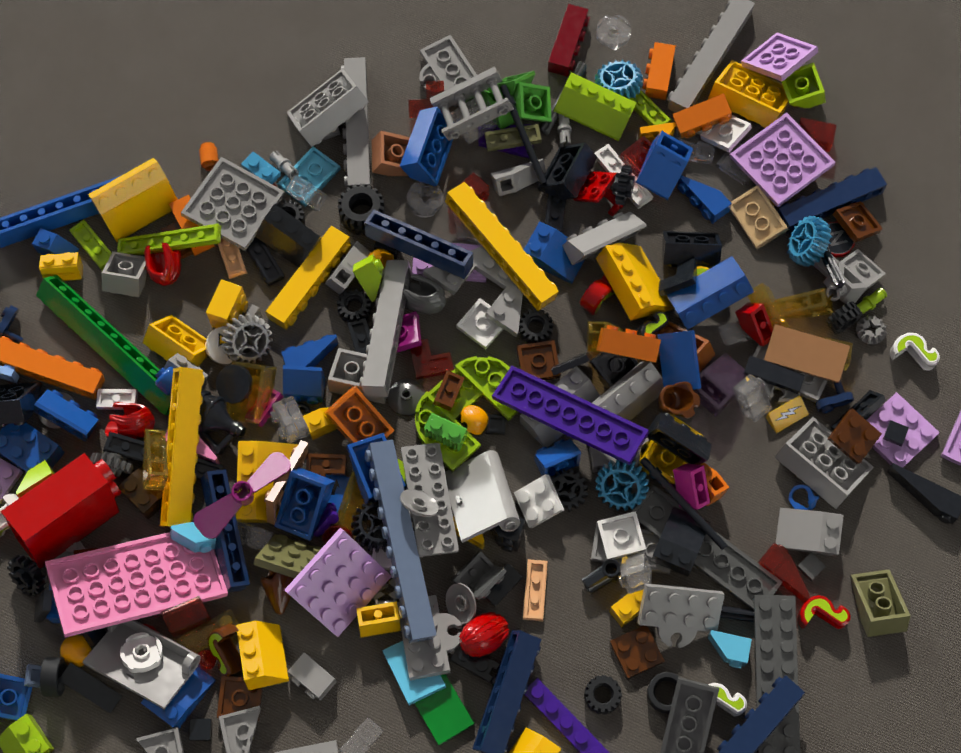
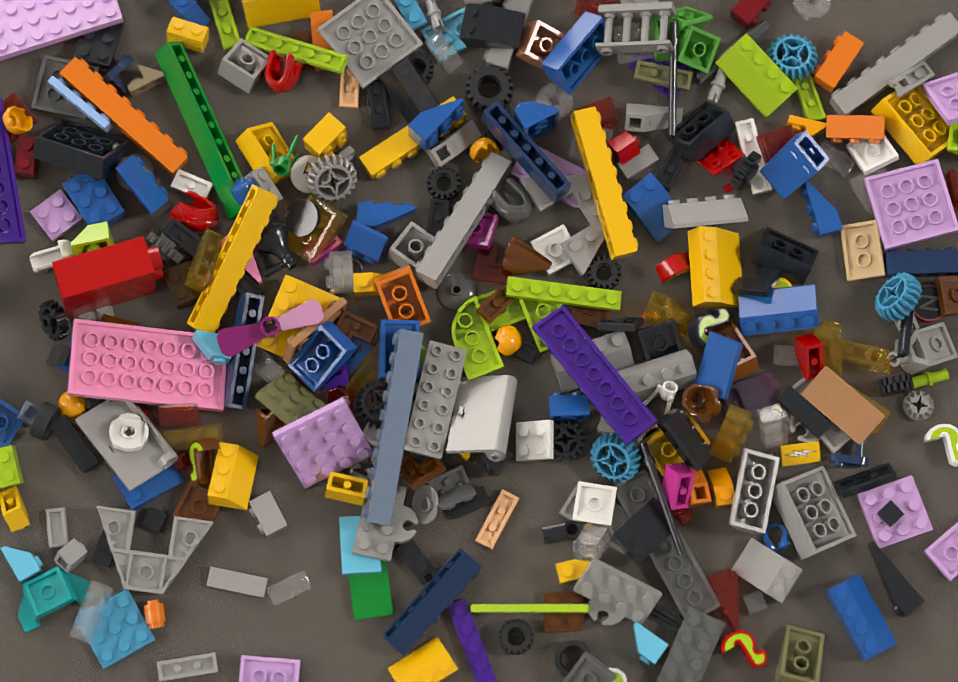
camera: 20 degrees right, 10 degrees up
lime slope [353,254,384,302] -> none
light grey dish [400,489,439,517] -> none
bright green brick [424,413,468,452] -> none
red hair [459,612,509,657] -> none
orange brick [597,325,661,363] -> none
reddish brown plate [827,409,882,464] -> none
none -> dark tan slope [127,65,166,97]
none -> green plant [270,135,300,176]
none -> reddish brown plate [400,454,446,491]
none -> blue slope [408,98,464,151]
none -> black slope [459,3,526,49]
none -> lime tile [471,604,590,613]
none -> reddish brown hat [502,235,552,275]
none -> lime plate [505,276,622,312]
none -> blue slope [514,101,559,140]
none -> red brick [608,131,641,165]
none -> light grey tile [617,144,659,180]
none -> white plant [643,381,678,415]
none -> clear red plate [673,508,693,527]
none -> light orange slope [707,467,735,509]
none -> clear yellow brick [710,404,753,463]
none -> light grey slope [729,448,780,534]
none -> blue slope [825,574,897,662]
none -> light grey plate [888,60,935,98]

